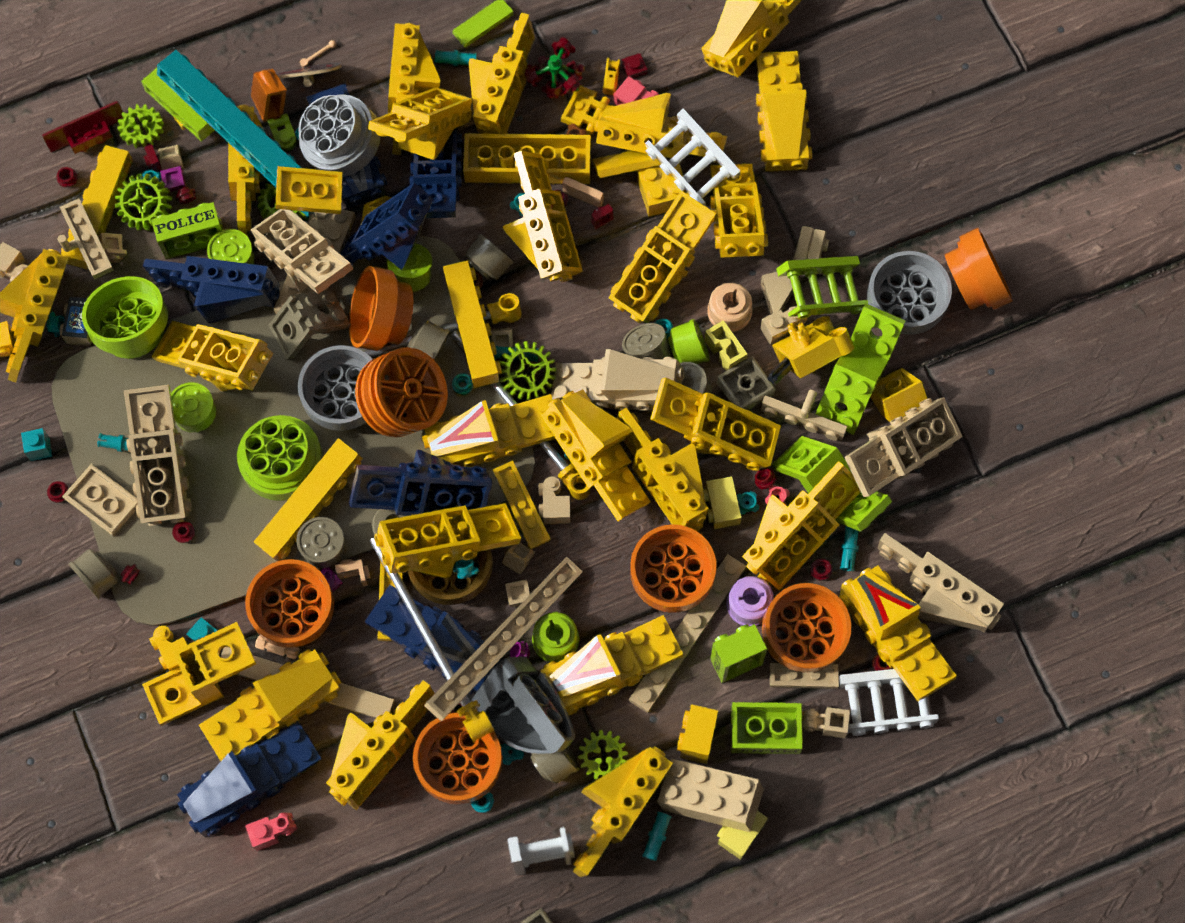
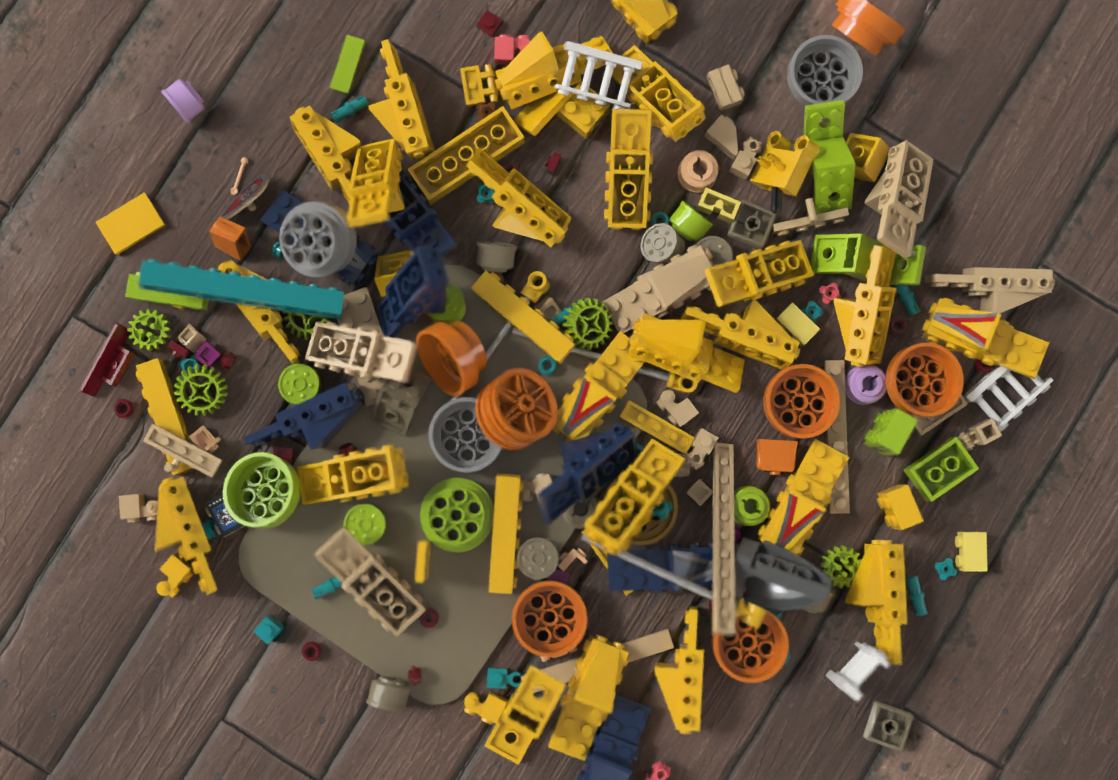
camera: 45 degrees left, 15 degrees up
tan tile [62,463,138,537] -> none
lime brick [151,202,223,259] -> none
lime plate [267,113,297,152] -> none
yellow plate [275,166,342,214] -> none
dark tan wheel [407,321,450,362] -> none
dark red plant [525,37,585,99] -> none
light nougat tile [562,177,604,207] -> none
yellow bar [602,58,620,95] -> none
tan brick [657,759,764,832] -> none
dark red plate [755,468,776,489] -> none
lime fence [776,256,868,319] -> none
none -> yellow tile [96,192,166,255]
none -> dark red plate [273,447,294,466]
none -> yellow tile [415,539,431,582]
none -> tan brick [685,428,719,470]
none -> orange torso [756,439,798,475]
none -> teal plate [935,558,957,580]

